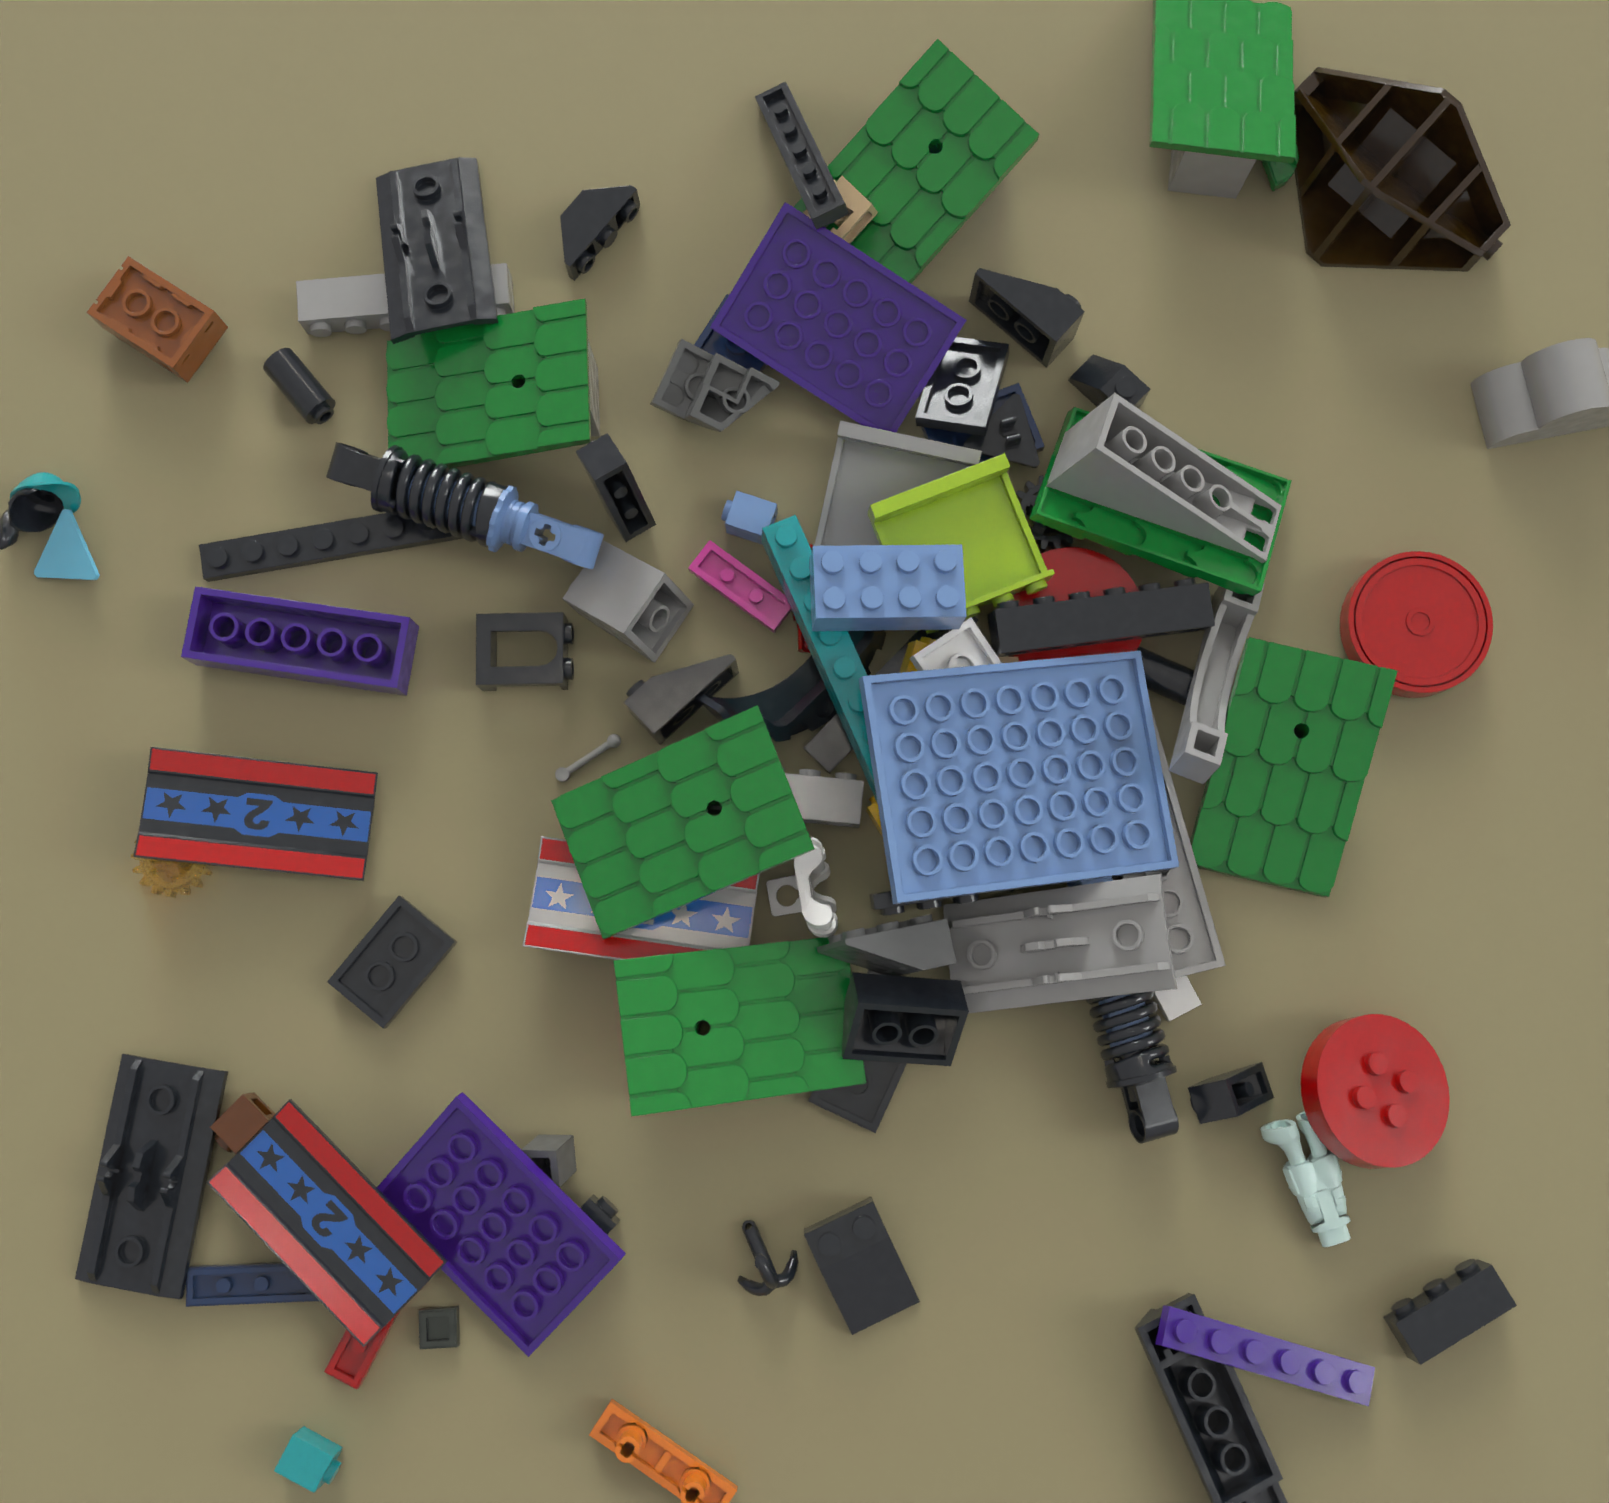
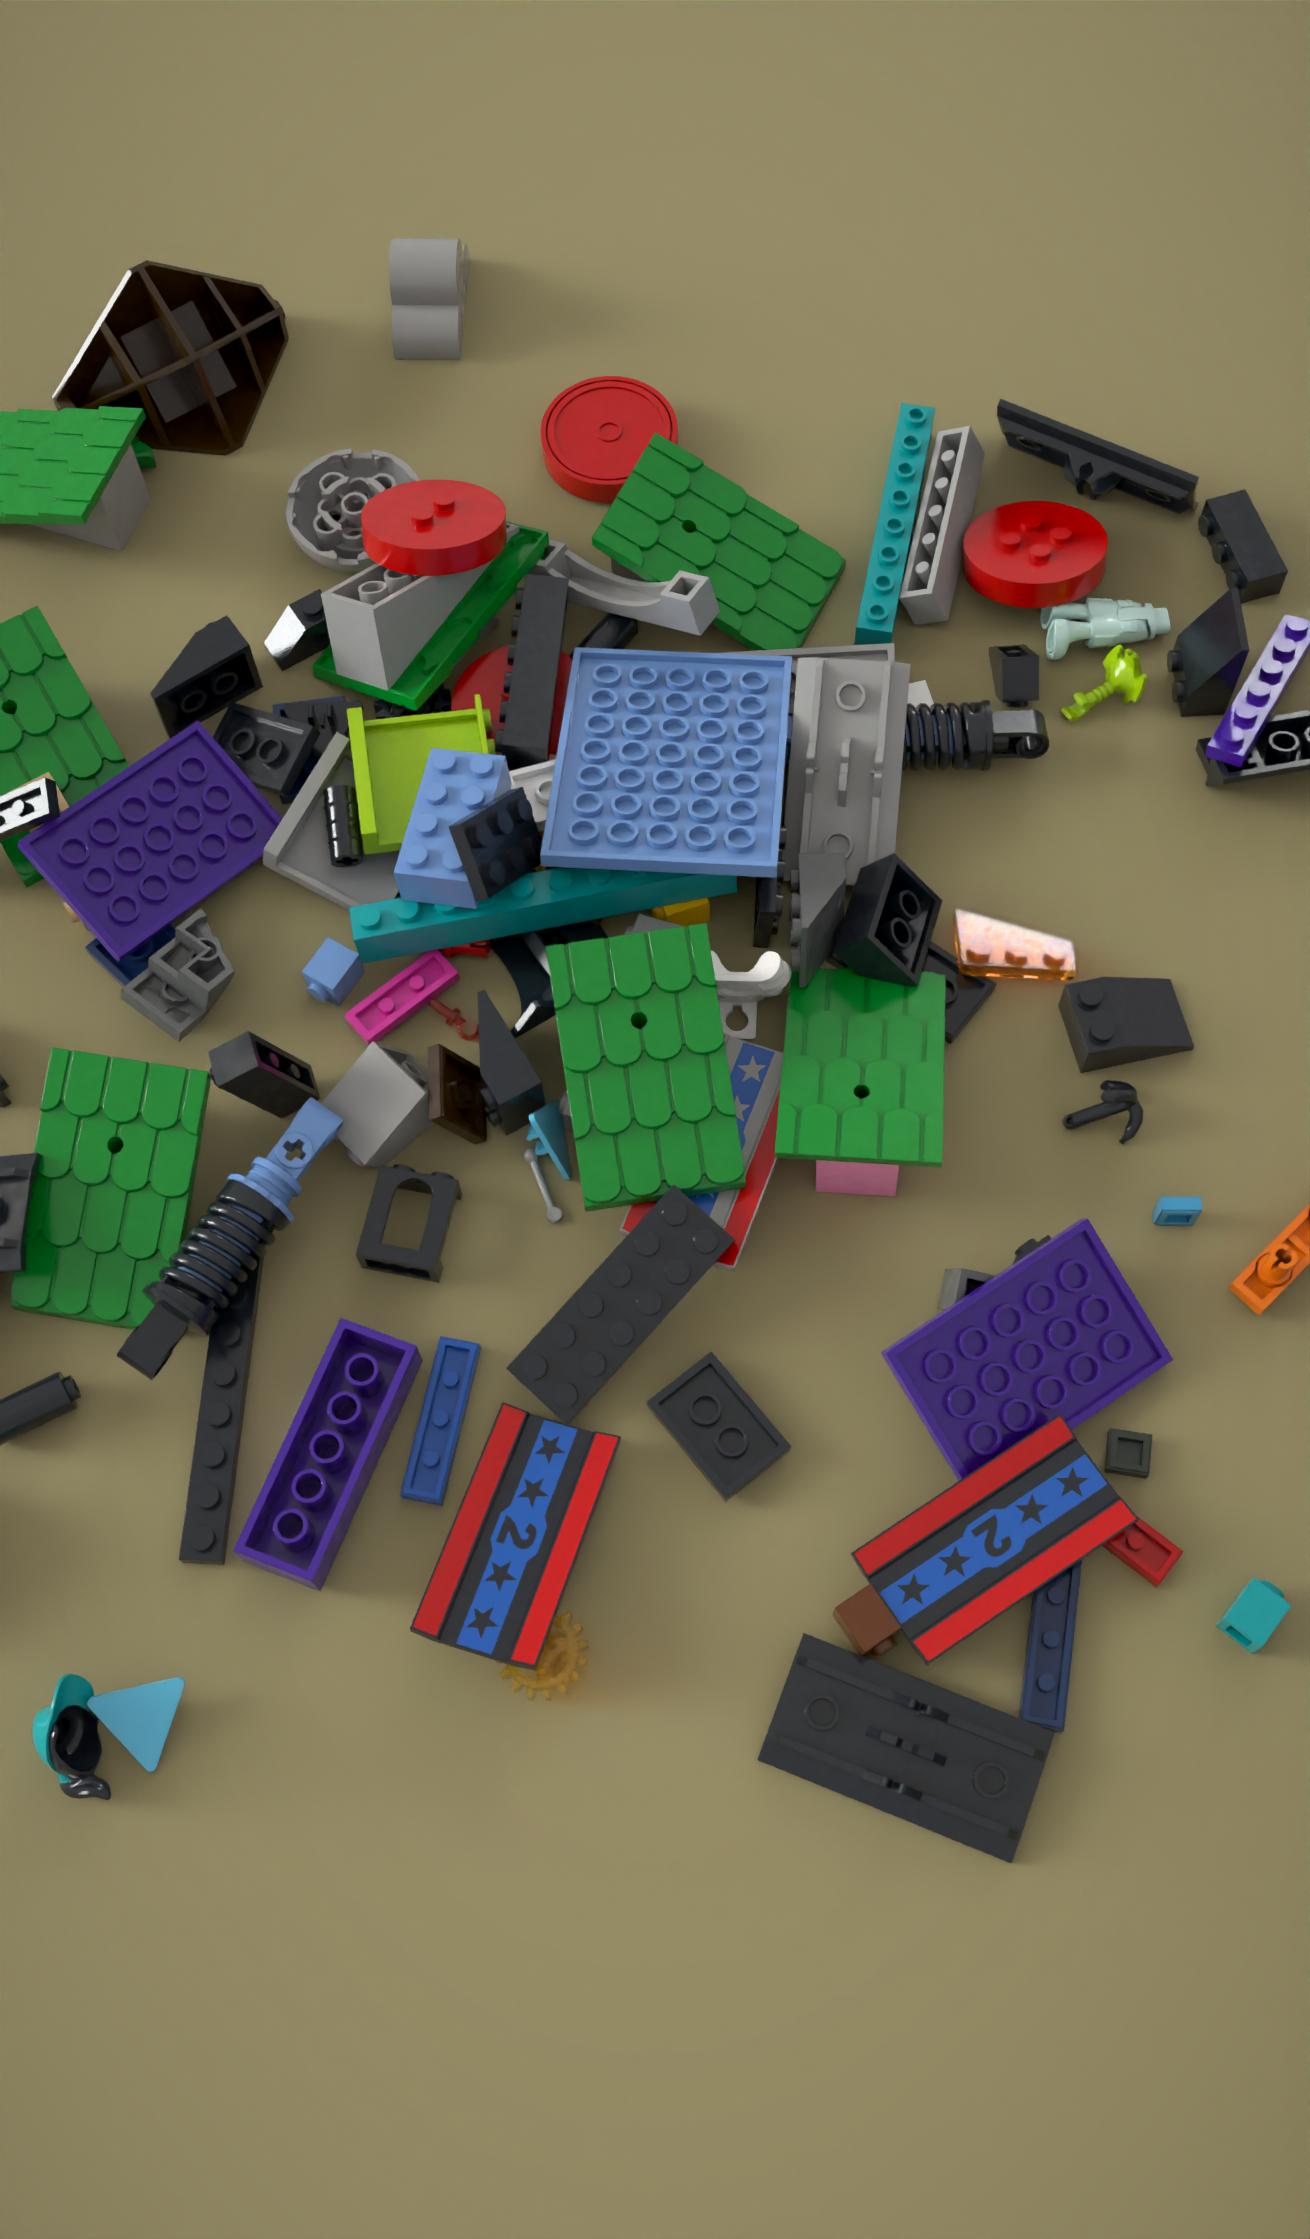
camera: 75 degrees left, 15 degrees down
none -> light grey brick [285,448,420,573]
none -> black axle [323,785,364,868]
none -> red brick [361,480,507,576]
none -> blue tile [400,1336,481,1506]
none -> clear red hand [428,997,479,1040]
none -> dark brown tile [428,1044,487,1145]
none -> black plate [449,787,543,901]
none -> black plate [506,1185,735,1425]
none -> medium azure piece [526,1099,572,1180]
none -> teal brick [854,403,935,645]
none -> light grey brick [899,426,985,625]
none -> clear orange wing [953,909,1076,981]
none -> black hinge [997,399,1199,514]
none -> lime piece [1061,645,1147,722]
none -> dark azure tile [1152,1197,1202,1226]
none -> black slope [1167,588,1250,717]

